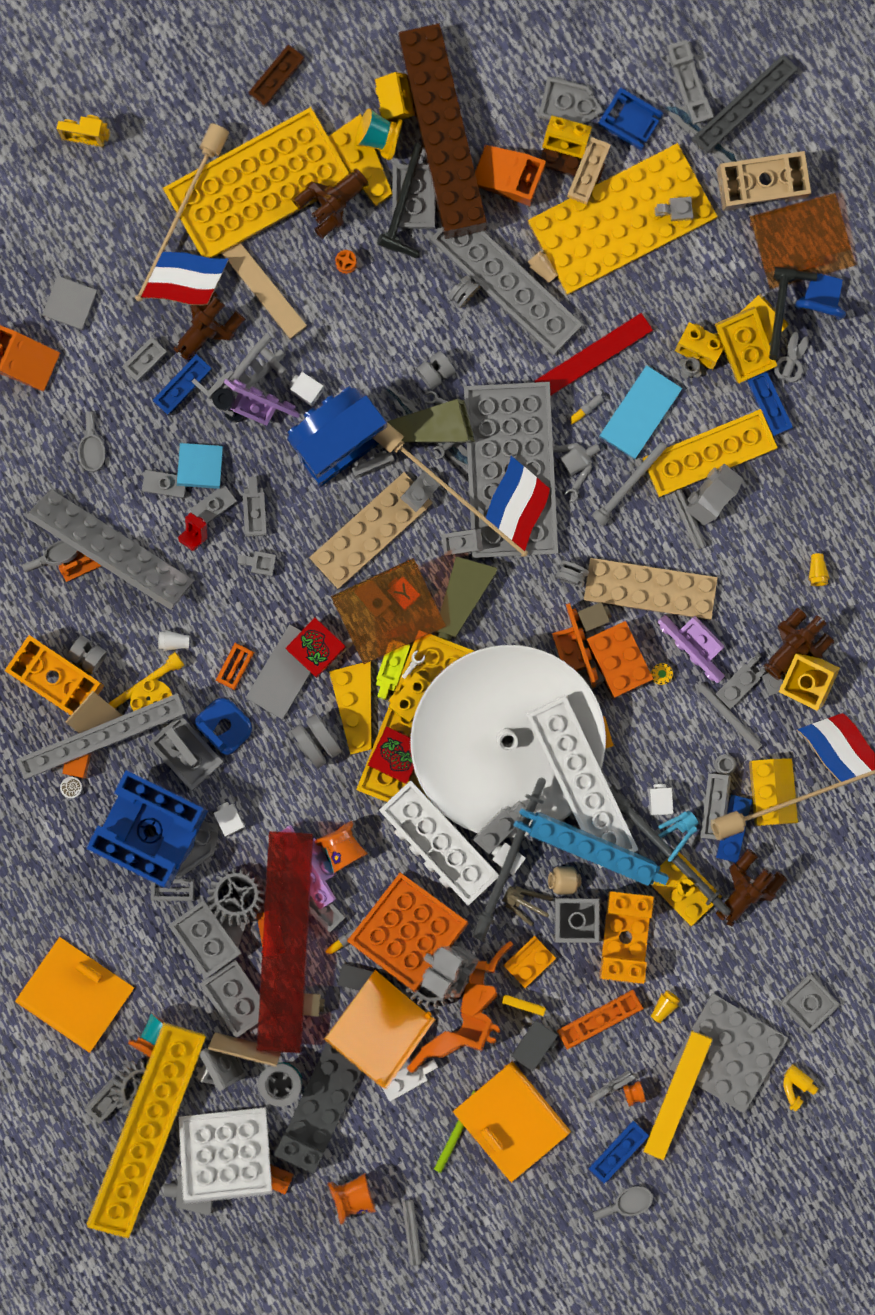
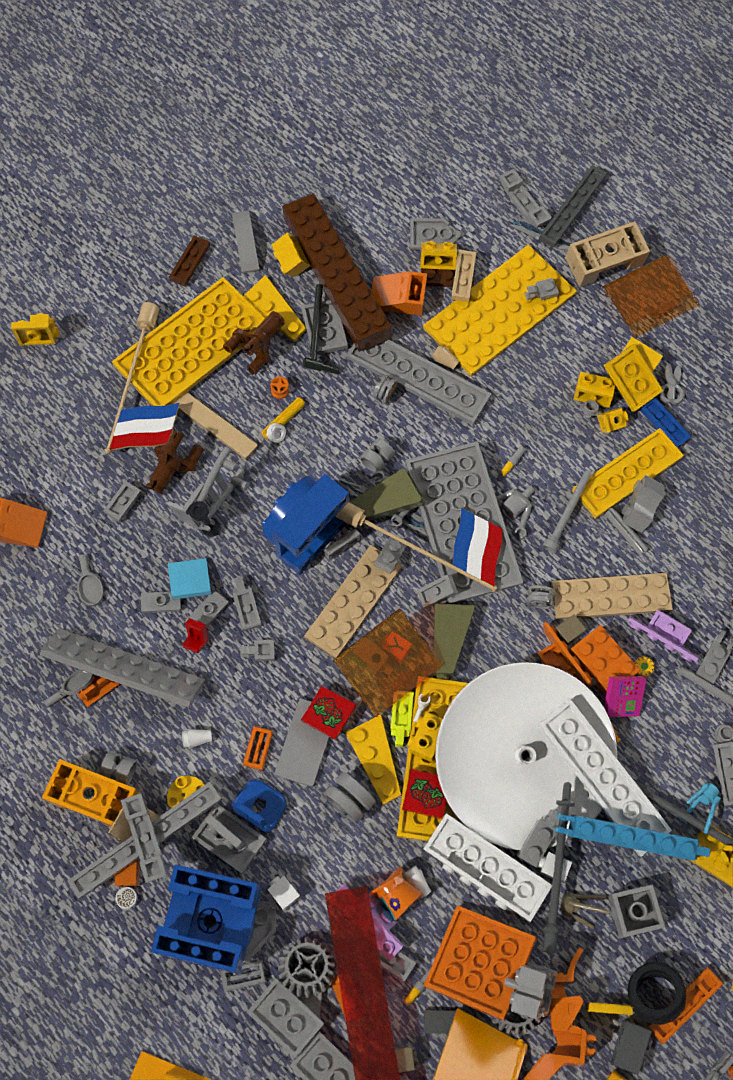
camera: 15 degrees left, 15 degrees down
light grey tile [42,276,98,331] -> none
yellow piece [108,652,185,709] -> none
blue plate [152,354,212,416] -> none
lavender bracket [223,379,300,426] -> none
white brick [290,372,324,407] -> none
hat [355,108,403,160] -> none
light orange plate [503,935,556,988] -> none
red tile [534,313,653,397] -> none
tan head [548,866,582,895] -> none
blue container [598,87,663,150] -> none
medium azure tile [599,365,682,460] -> none
light orange plate [599,891,654,984] -> none
white brick [649,784,673,816] -> none
pearl dark grey bar [769,267,818,360] -> none
blue piece [794,272,846,320] -> none
none -> light grey slope [121,793,167,883]
none -> light grey slope [232,210,260,274]
none -> yellow axle [261,397,305,440]
none -> white tile [267,423,286,443]
none -> white cone [403,865,431,899]
none -> yellow brick [597,408,628,433]
none -> dark pink tile [604,676,647,717]
none -> black tyre [627,962,686,1025]

